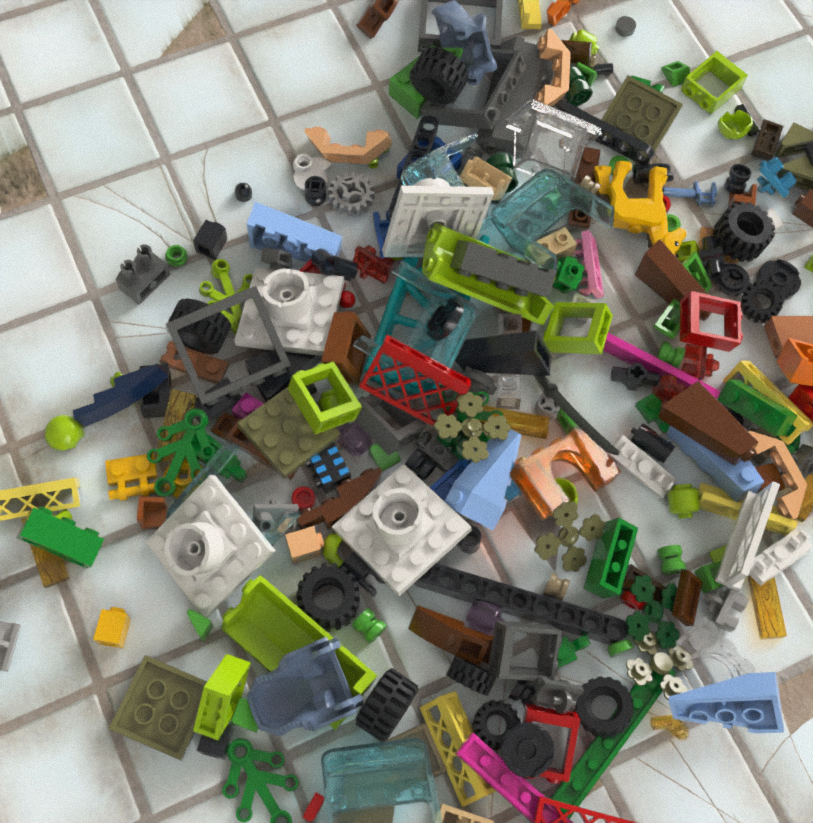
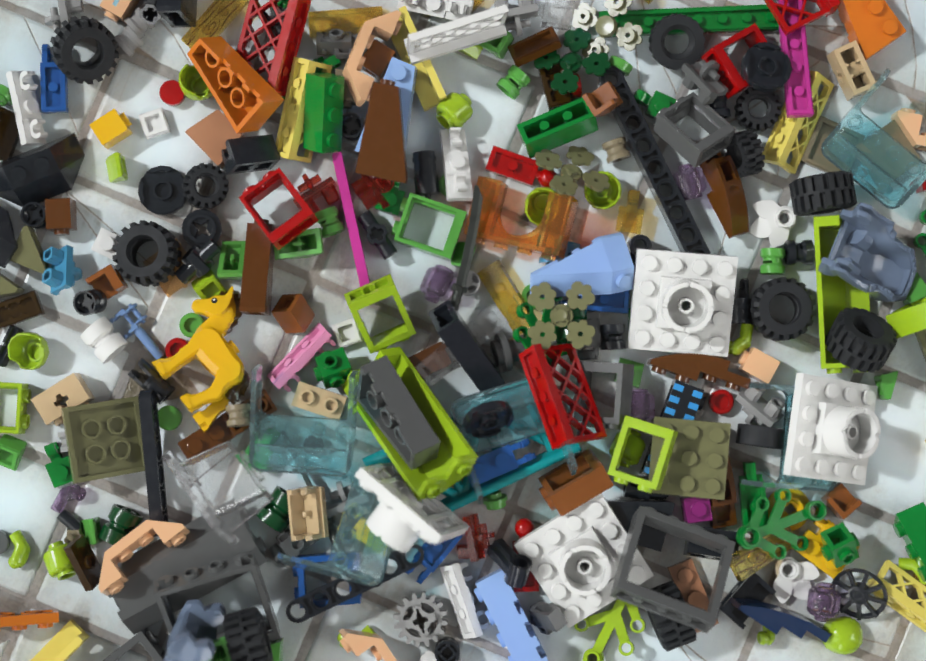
camera: 130 degrees left, 20 degrees up
none -> lime arm [8,530,31,569]
none -> tan brick [31,373,95,427]
none -> clear purple arm [50,484,86,513]
none -> white wheel [80,316,128,364]
none -> black hinge [221,134,280,175]
none -> dark orange panel [271,294,315,333]
none -> bright green window [391,192,467,261]
none -> clear purple head [420,265,456,304]
none -> white plate [439,562,489,639]
none -> blue hinge [467,438,537,487]
none -> bright green plate [482,490,508,510]
none -> red plate [485,146,557,188]
none -> dark orange panel [582,81,624,117]
none -> lime hair [584,171,622,209]
none -> clear yellow plate [615,190,644,235]
none -> black tyre [736,423,785,450]
none -> white plate [749,200,797,248]
none -> white plate [773,556,820,604]
none -> black wheel [784,240,814,265]
none -> clear purple head [807,582,841,622]
none -> green brick [820,522,860,568]
none -> black tyre [825,307,897,373]
none -> black wheel [830,568,888,620]

